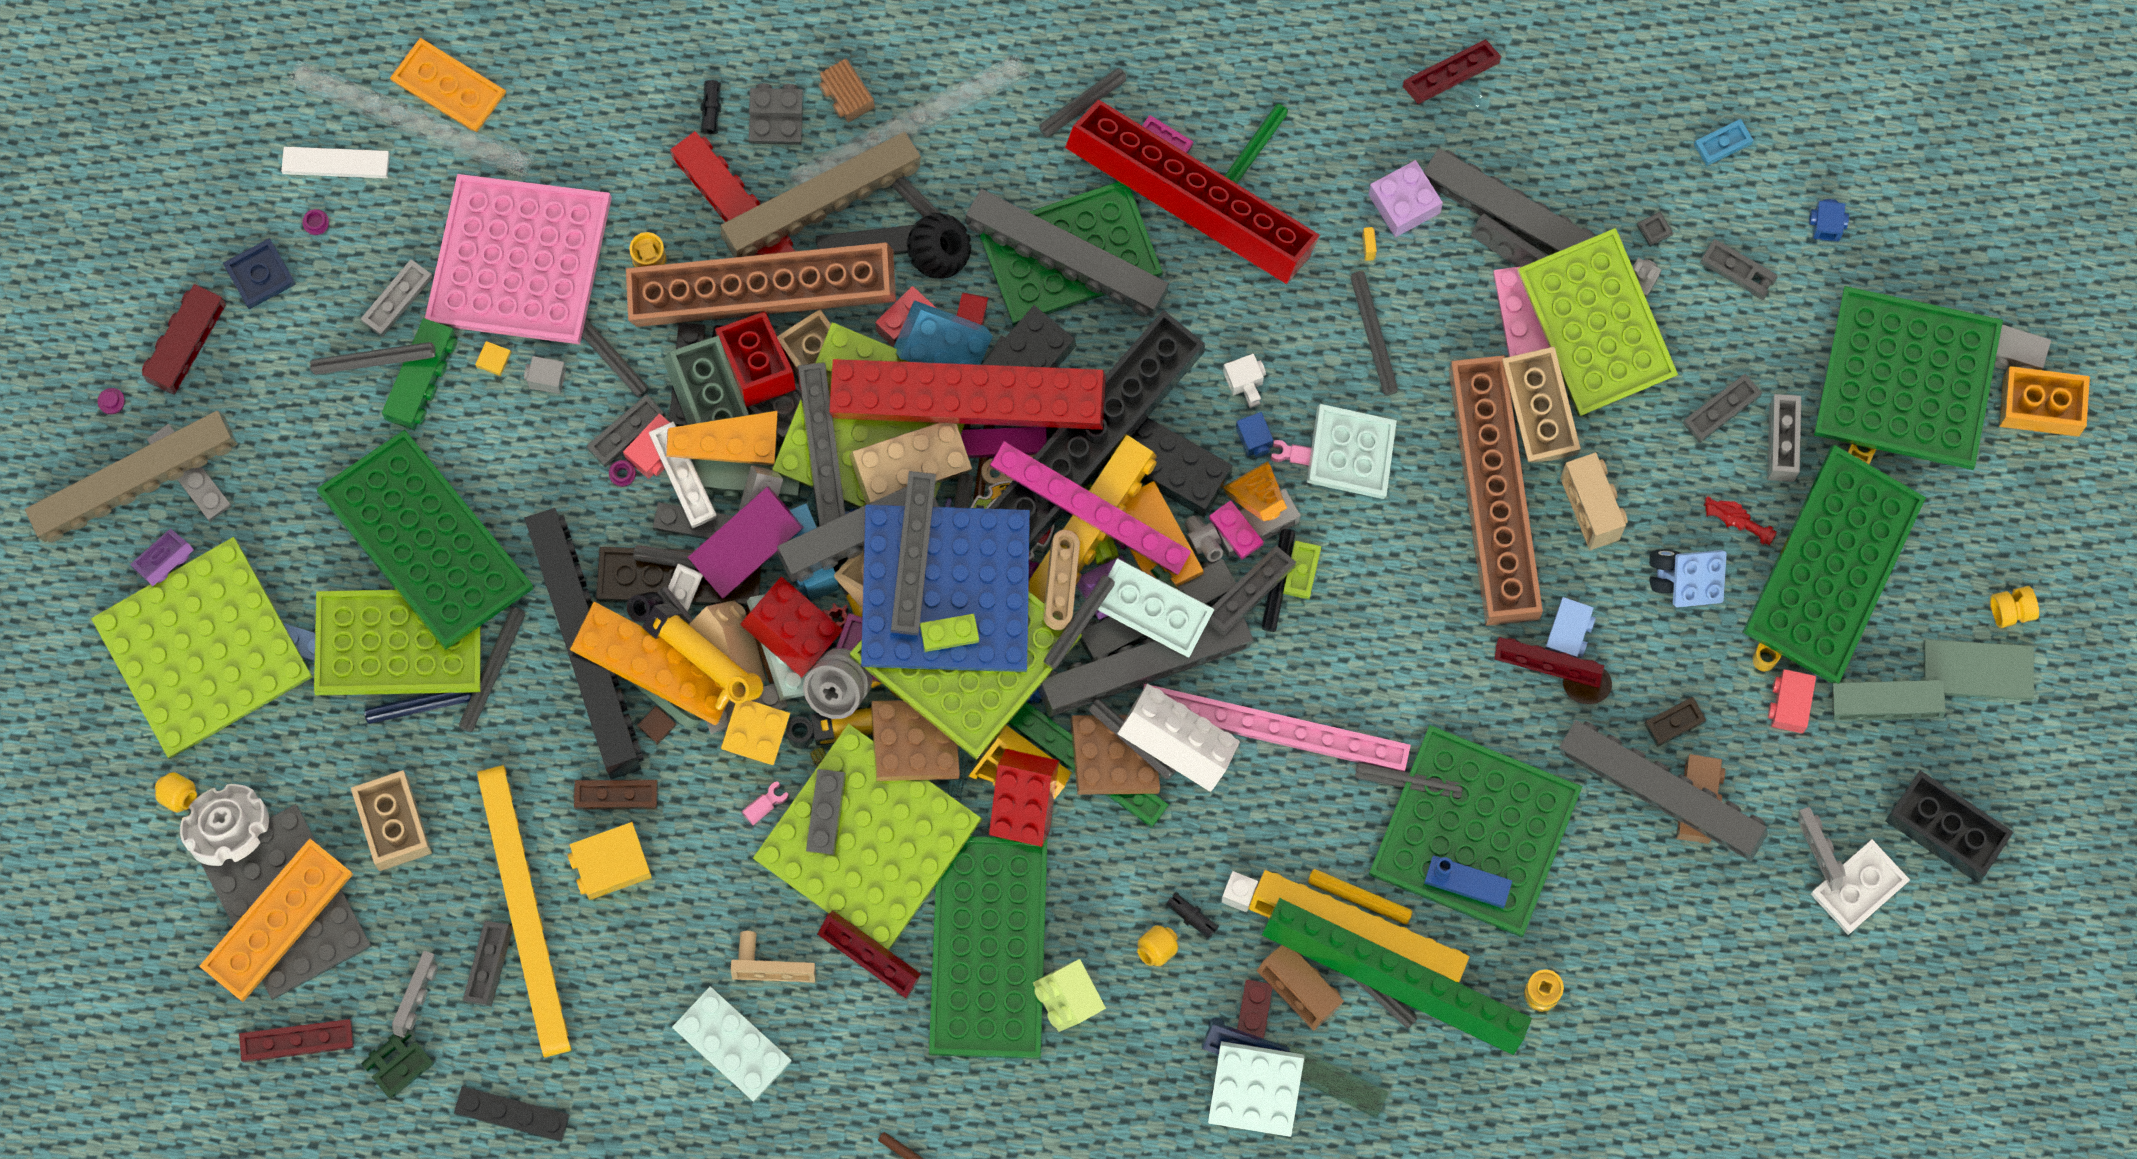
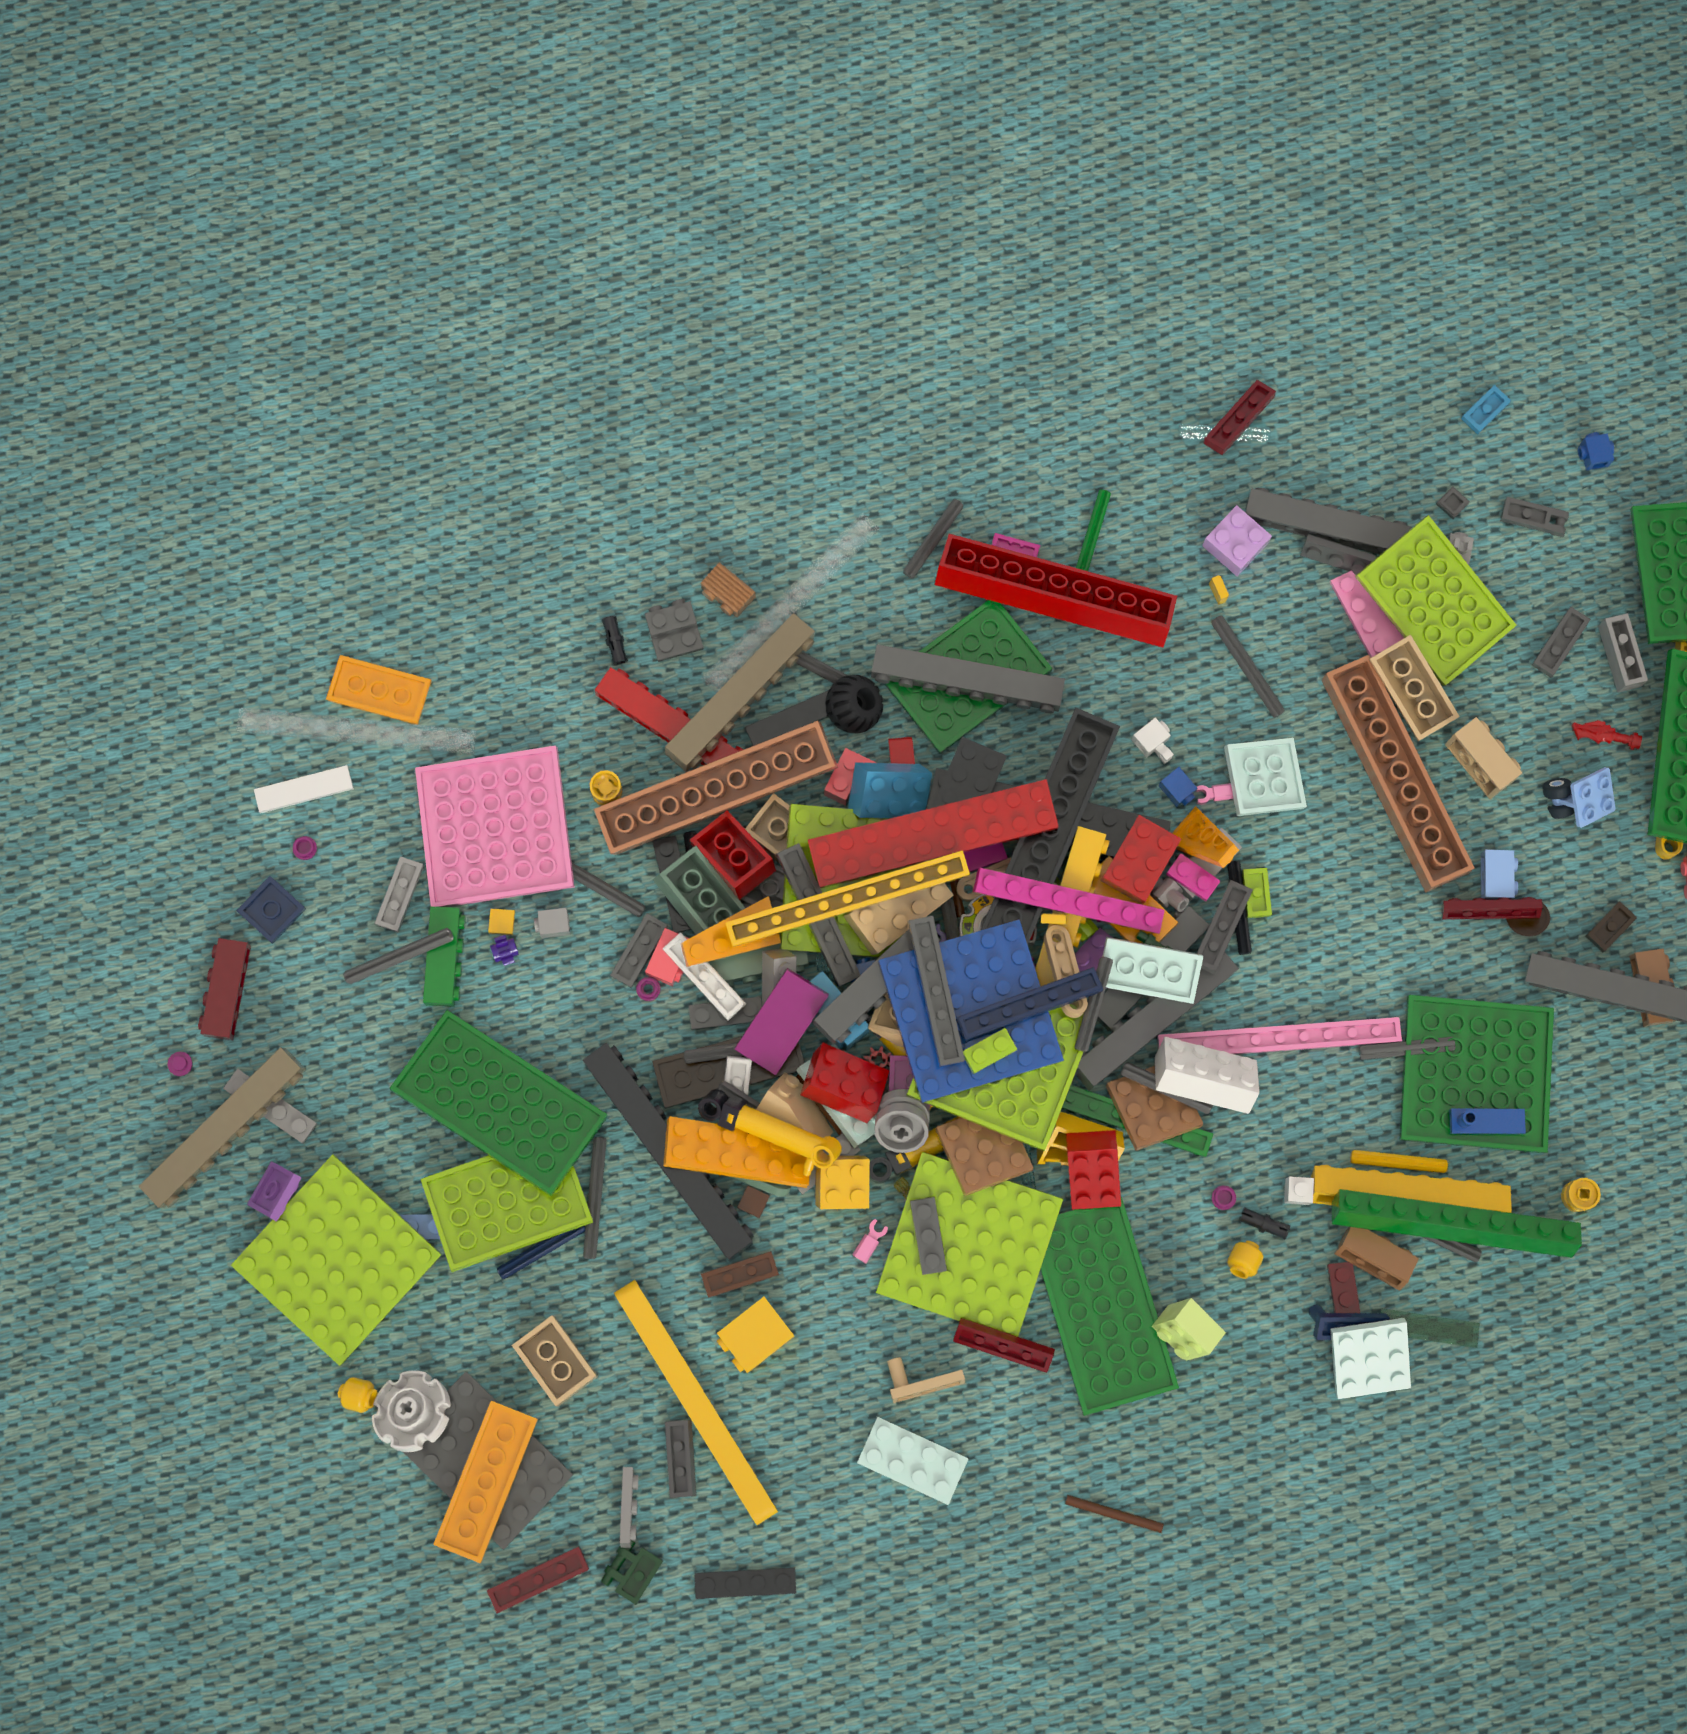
camera: 20 degrees left, 5 degrees up
none -> dark purple gear [490,934,519,966]
none -> yellow brick [726,851,970,947]
none -> dark blue tile [956,967,1103,1042]
none -> yellow tile [1041,913,1067,924]
none -> red brick [1101,815,1181,905]
none -> magenta plate [1211,1185,1236,1210]

